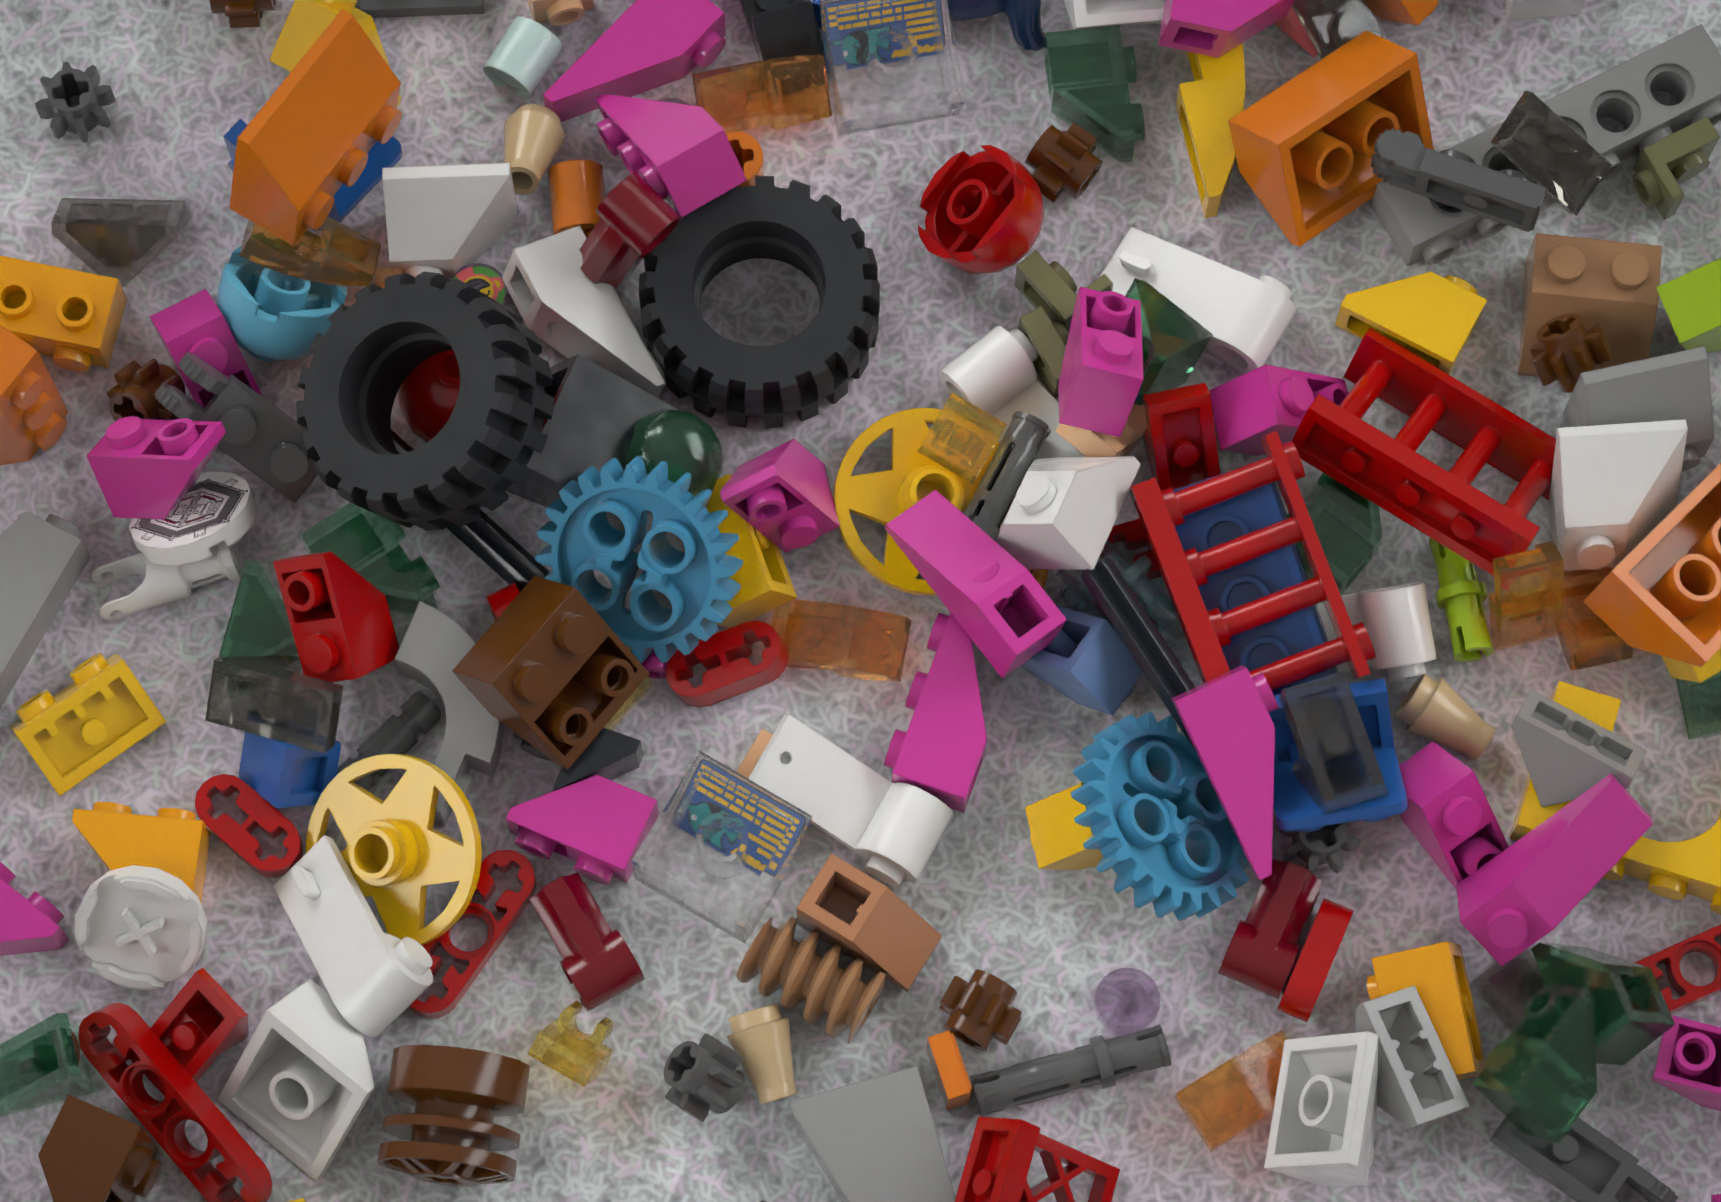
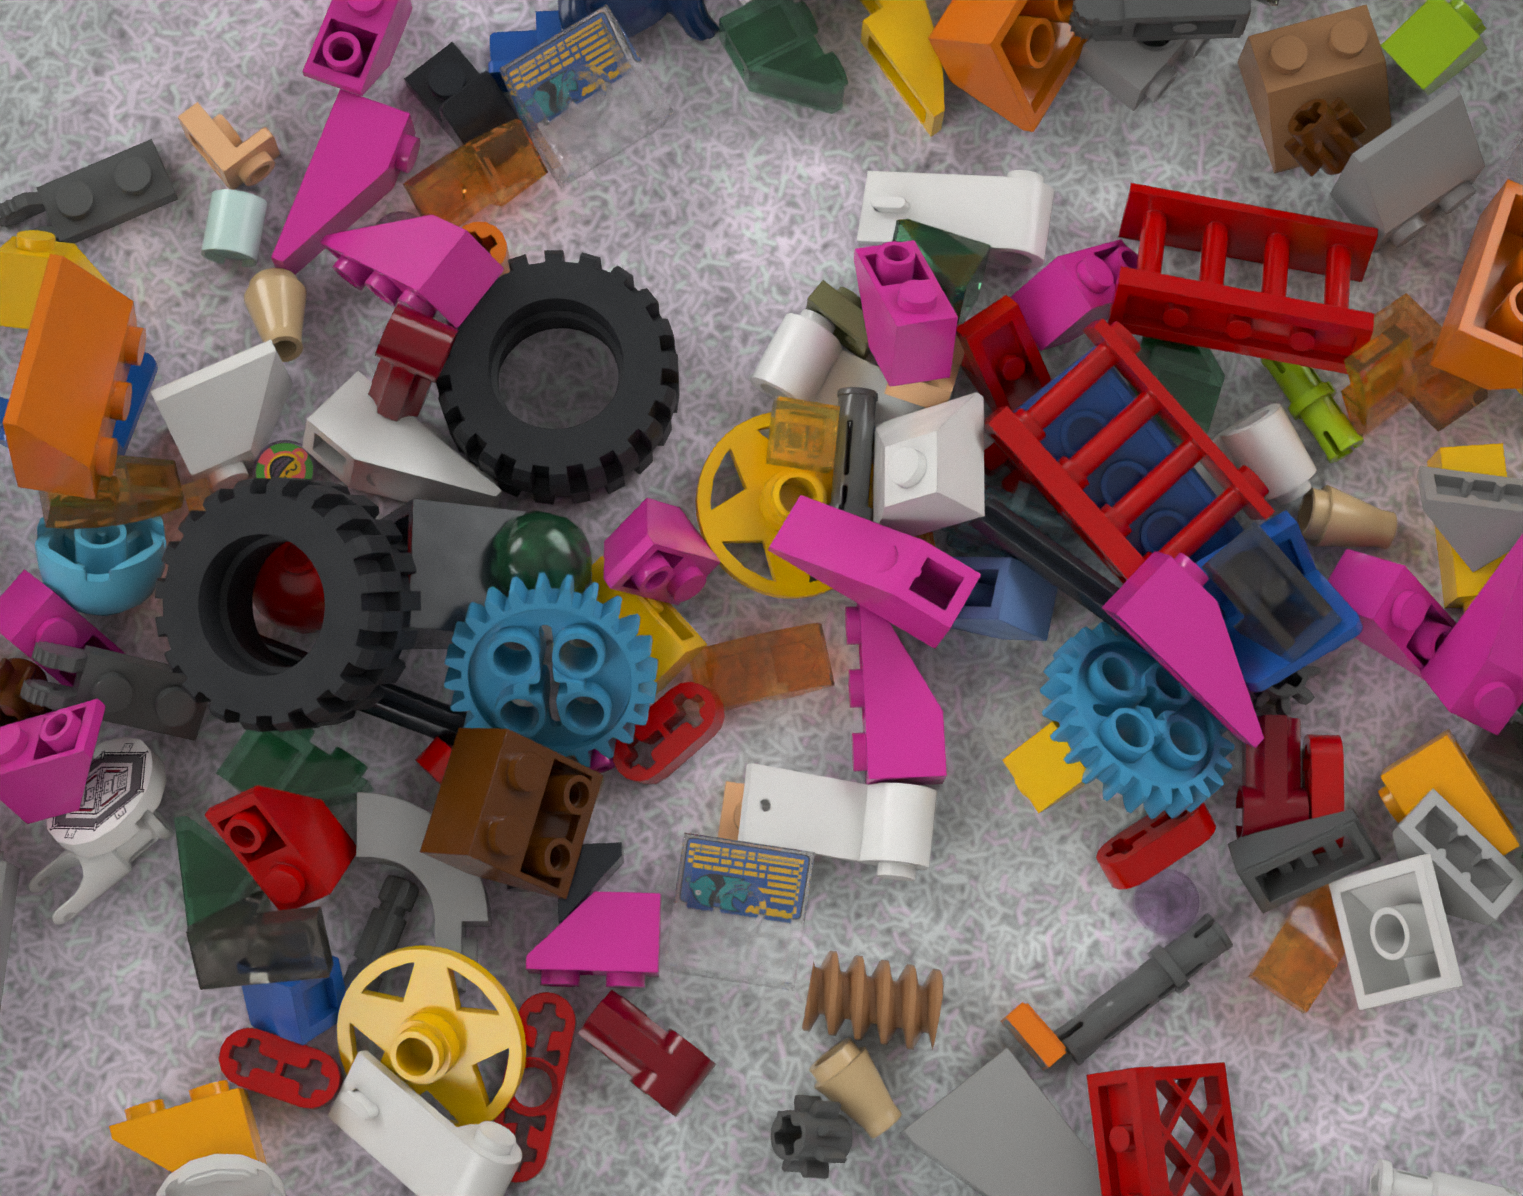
camera: 25 degrees left, 5 degrees up
yellow bracket [10,653,166,796] -> none
clear yellow tile [528,1000,614,1087] -> none
orange piece [548,159,606,238] -> none
nougat slope [796,853,942,992] -> none
red cylinder [918,145,1044,274] -> none
reddish brown gear [939,969,1022,1051] -> none
olive bracket [1015,250,1114,332] -> none
reddish brown gear [1025,122,1103,203] -> none
yellow slope [1335,271,1487,375] -> none
white slope [1548,419,1688,571] -> none
none -> red beam [1096,802,1216,890]
none -> dark grey slope [1228,809,1381,914]

